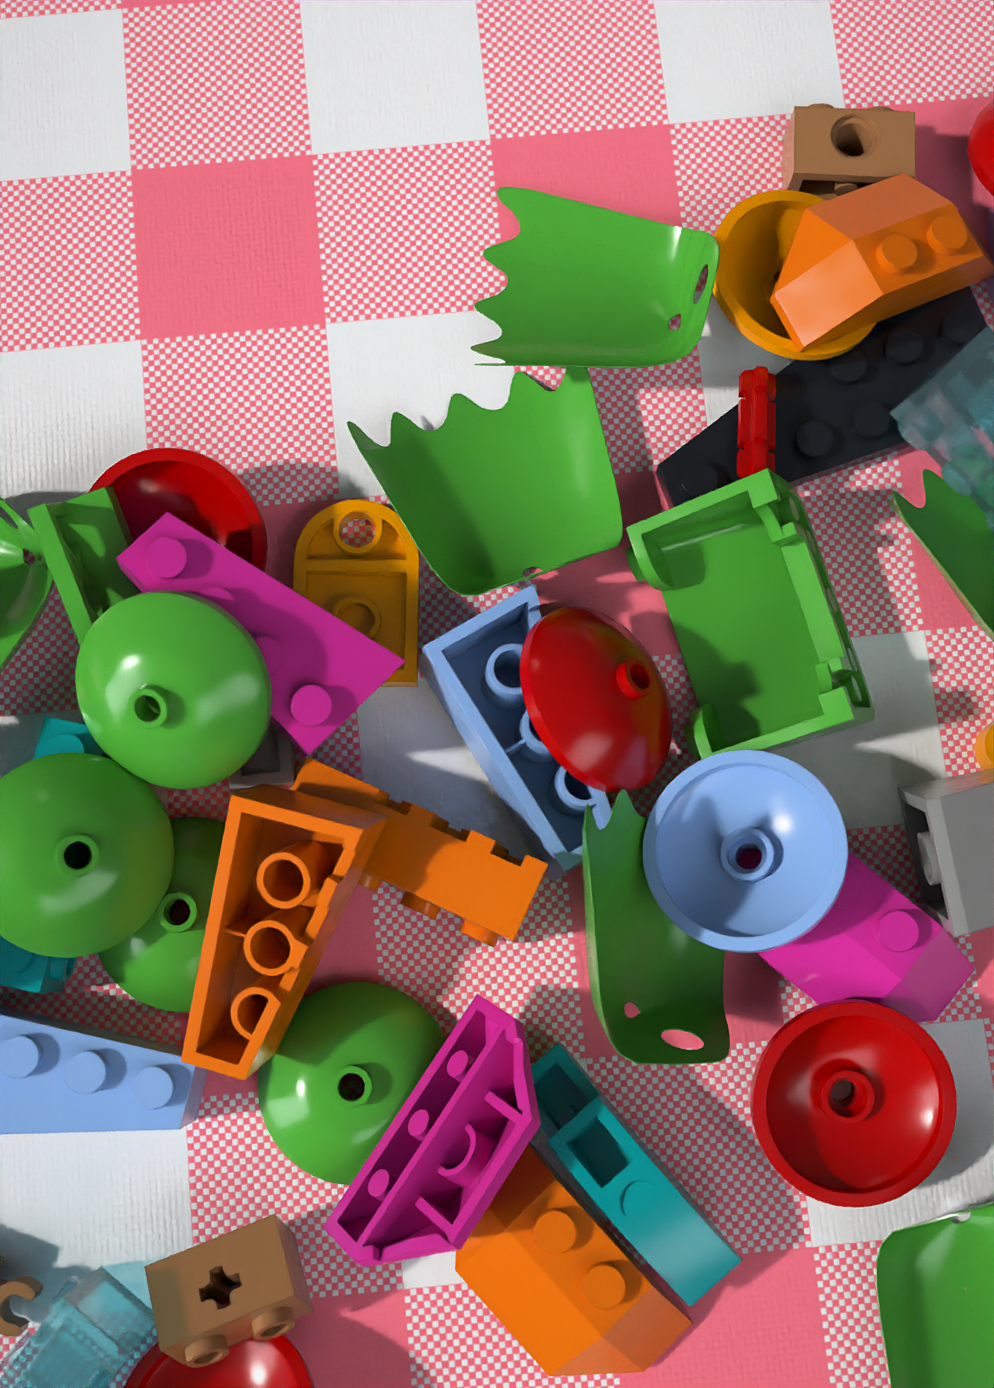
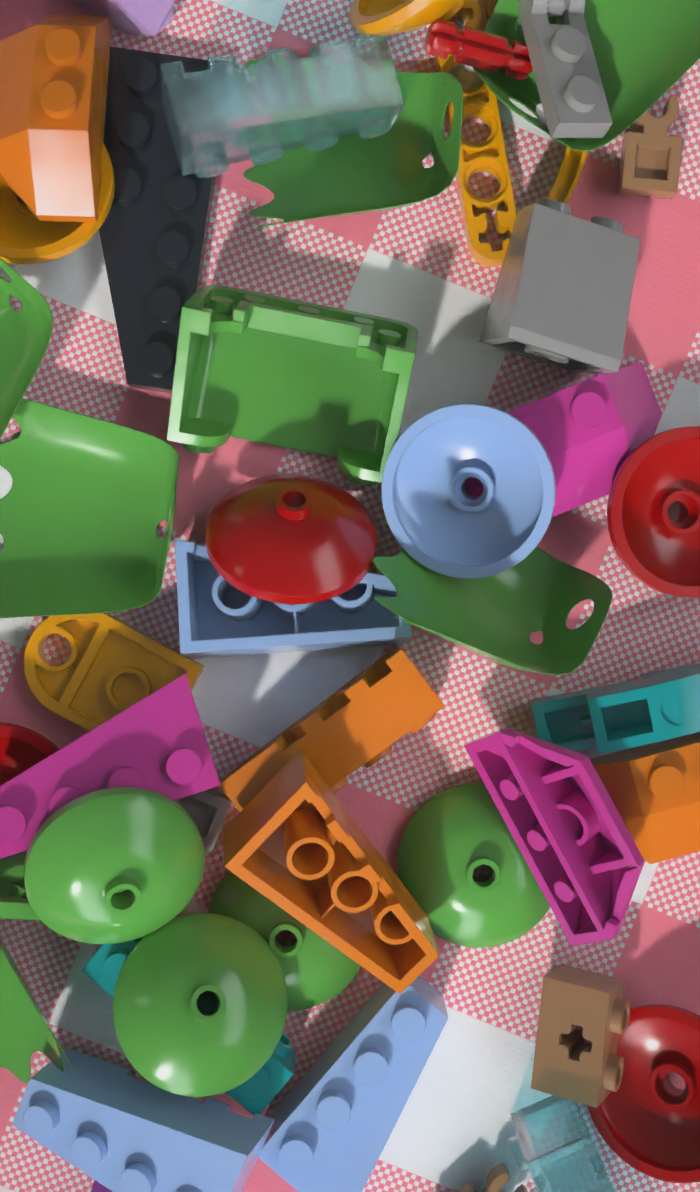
camera: 60 degrees left, 10 degrees up
red axle [737,366,776,478] -> none

